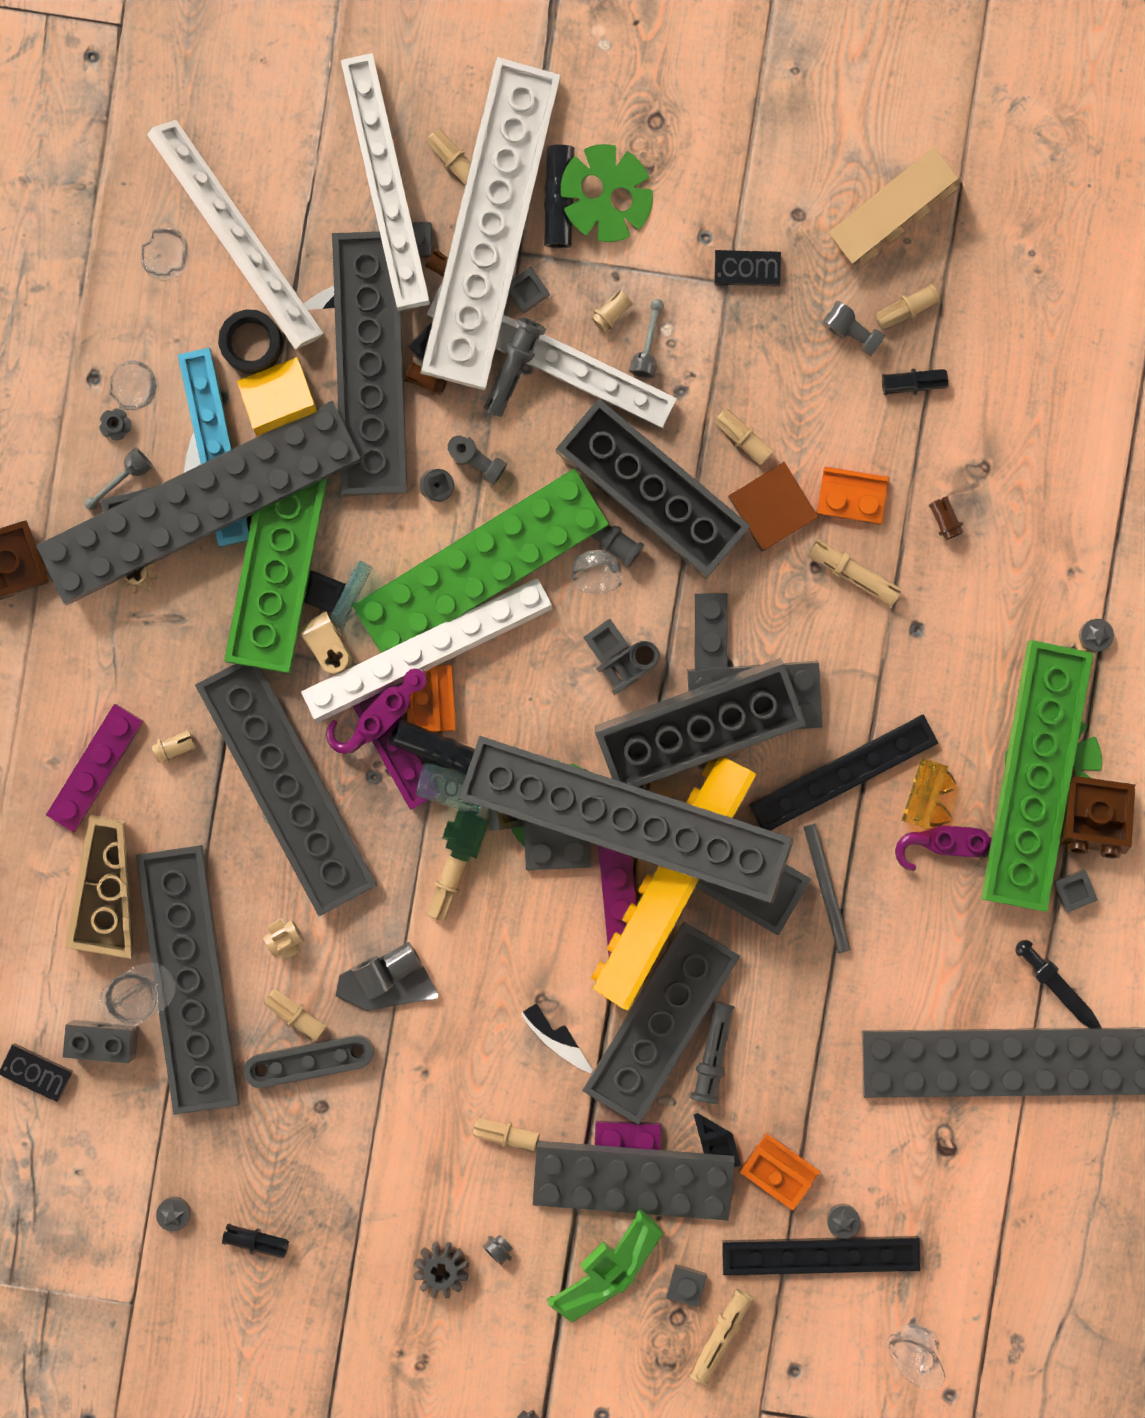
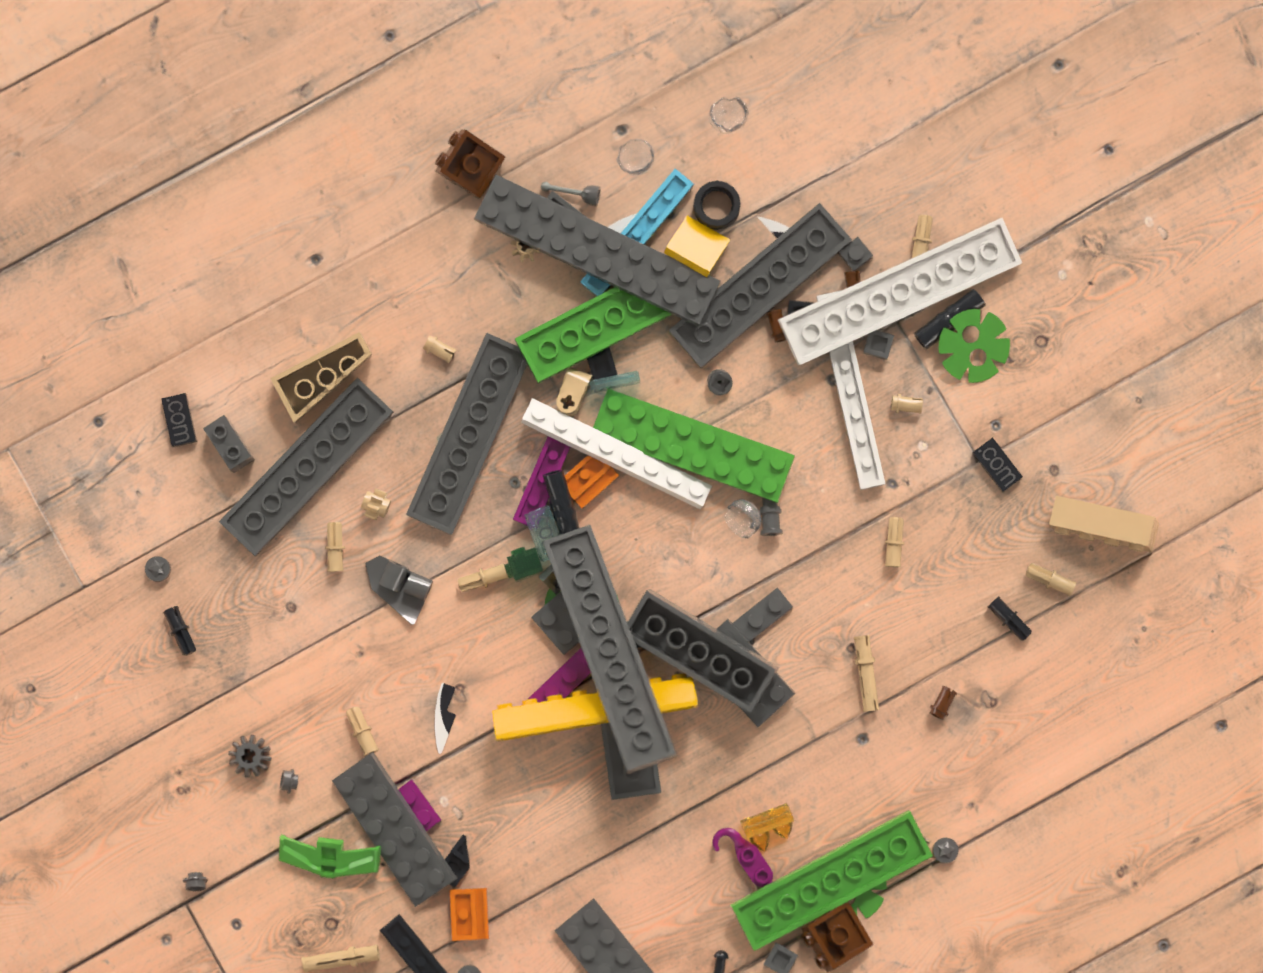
camera: 55 degrees right, 5 degrees down
magenta plate [46,704,144,832] -> none
dark grey plate [99,408,131,441] -> none
clear piece [99,963,175,1028] -> none
white plate [147,120,324,350] -> none
dark grey plate [244,1035,374,1088] -> none
magenta piece [326,668,428,754] -> none
white plate [341,53,430,311] -> none
dark grey leg [448,435,508,486] -> none
dark grey pin [483,317,546,417] -> none
dark grey brick [556,398,750,579] -> none
dark grey plate [582,922,740,1125] -> none
dark grey plate [583,619,629,664] -> none
dark grey piece [596,641,659,695] -> none
hinge [629,299,664,378] -> none
dark grey plate [666,1264,707,1307] -> none
dark grey pin [690,1002,735,1104] -> none
dark orange tile [728,461,818,552] -> none
black tile [749,714,938,831] -> none
dark grey bar [803,823,851,953] -> none
orange plate [816,466,889,525] -> none
dark grey leg [821,301,886,357] -> none

